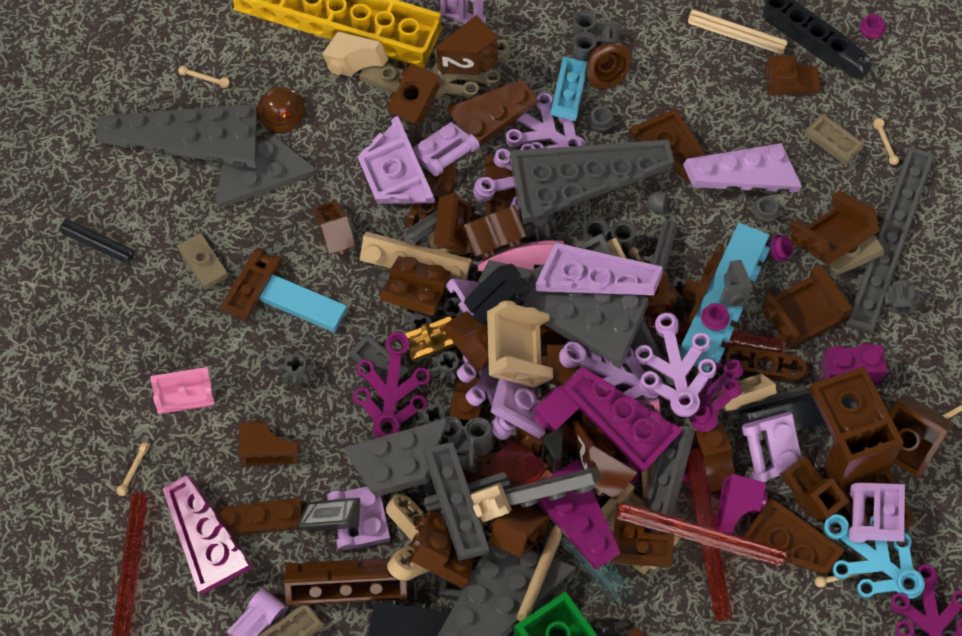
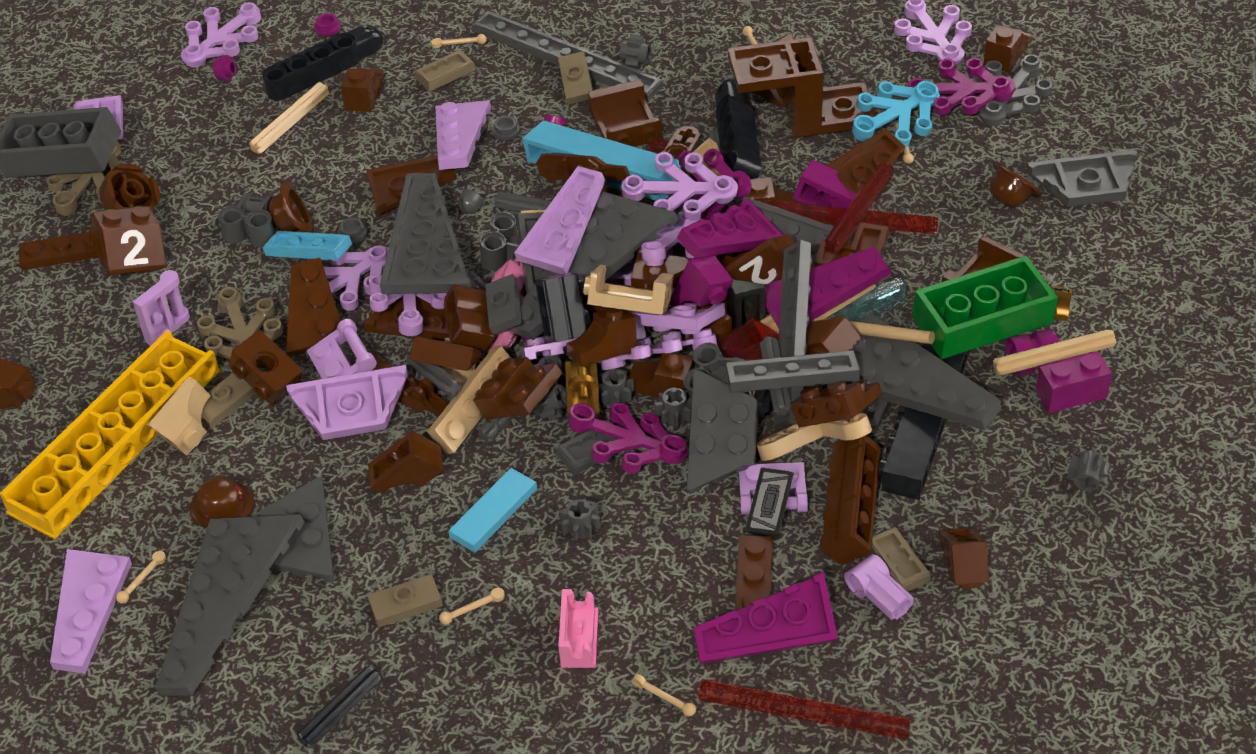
camera: 75 degrees left, 15 degrees down
reddish brown plate [220,248,283,322] -> none
reddish brown arch [239,420,300,467] -> none
reddish brown slope [436,15,498,75] -> none
tan tile [471,483,512,523] -> none
magenta plate [701,303,730,331] -> none
dark grey bracket [719,260,753,307] -> none
lavender plate [742,412,801,482] -> none
reddish brown brick [780,456,849,520] -> none
reddish brown panel [789,190,880,264] -> none
magenta brick [821,344,887,385] -> none
lavender plate [849,483,905,543] -> none
none -> lavender wing [50,549,132,674]
none -> tan hinge [439,588,505,625]
none -> dark grey plate [485,274,522,334]

